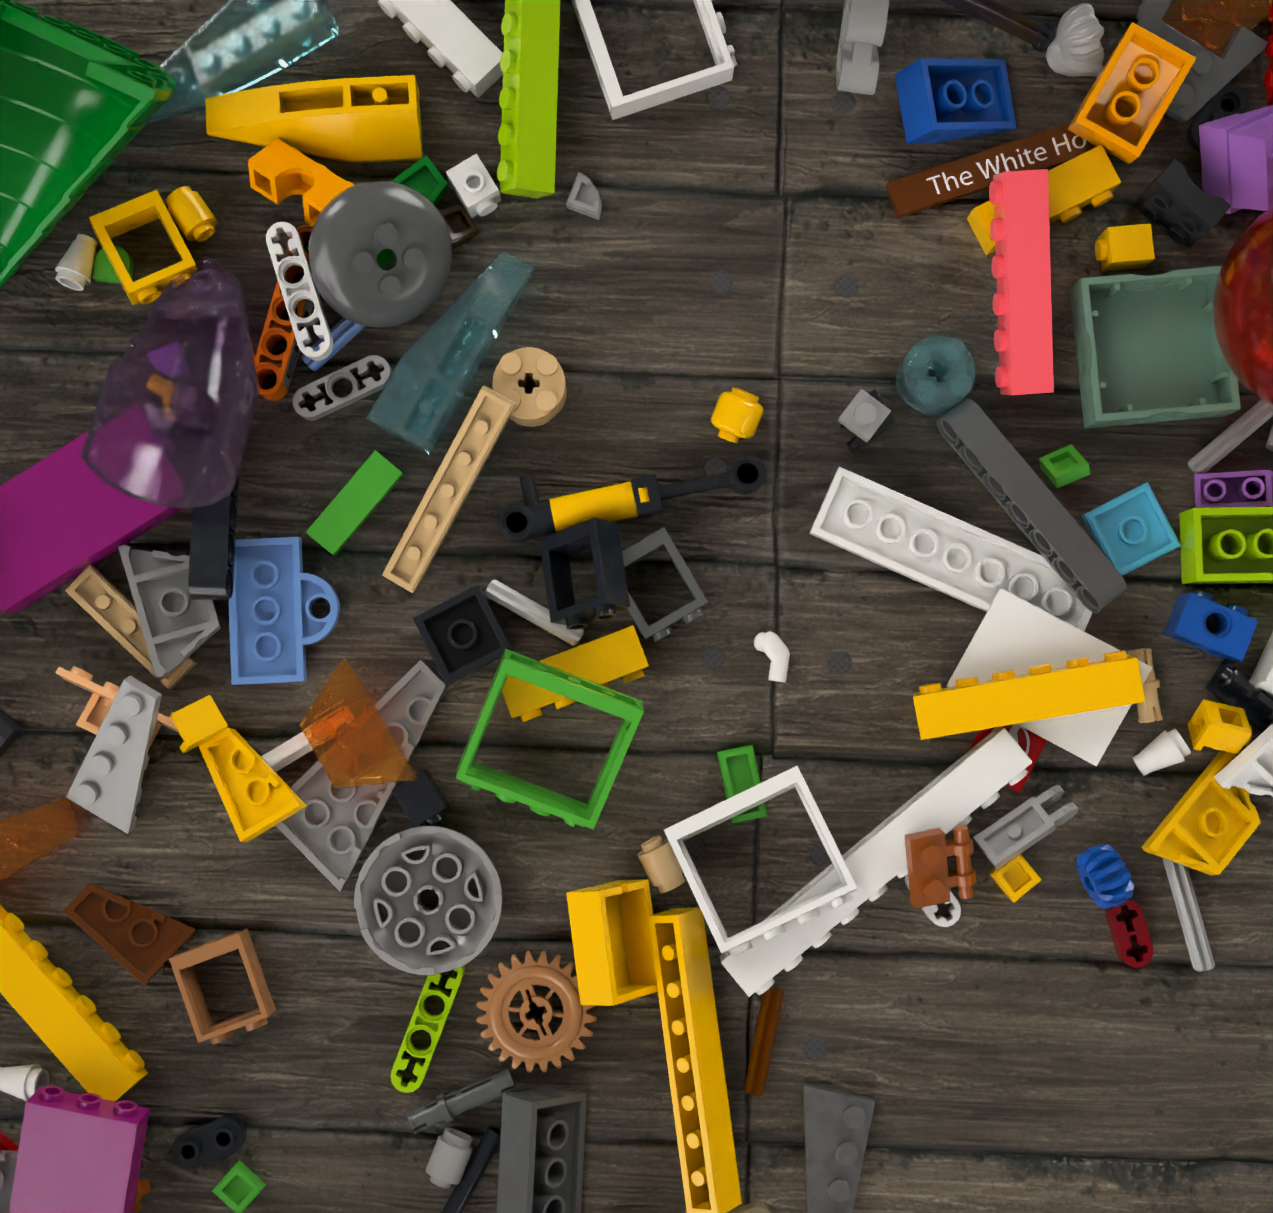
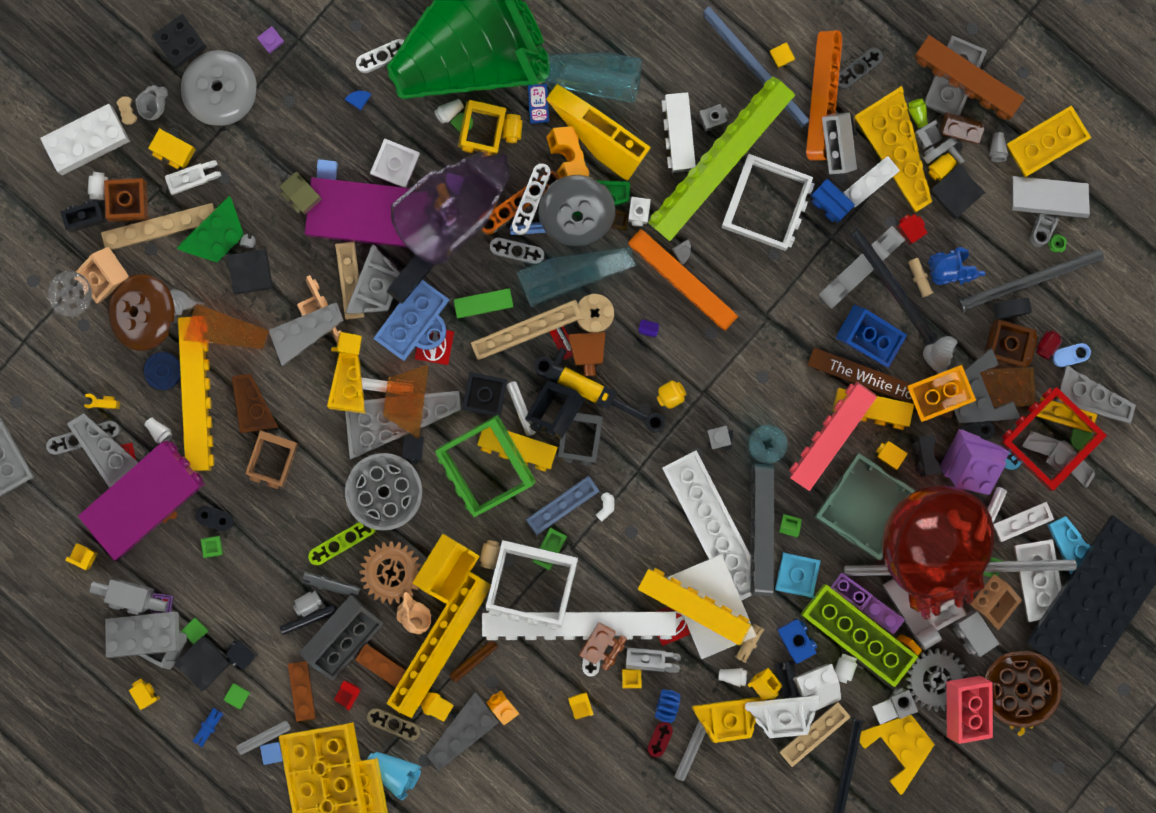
camera: 35 degrees right, 0 degrees up
none -> dark orange plate [355,644,406,687]
none -> white plate [370,138,420,188]
none -> light nougat hair [397,592,431,634]
none -> red sticker [414,330,454,365]
none -> yellow tile [421,692,454,722]
none -> light orange bracket [487,691,519,726]
none -> sand blue tile [526,476,600,535]
none -> tile [528,84,549,124]
none -> sticker [550,326,573,360]
none -> yellow panel [568,692,594,719]
none -> dark orange torso [569,332,605,377]
none -> orange beam [628,229,738,331]
none -> dark purple slope [638,320,659,338]

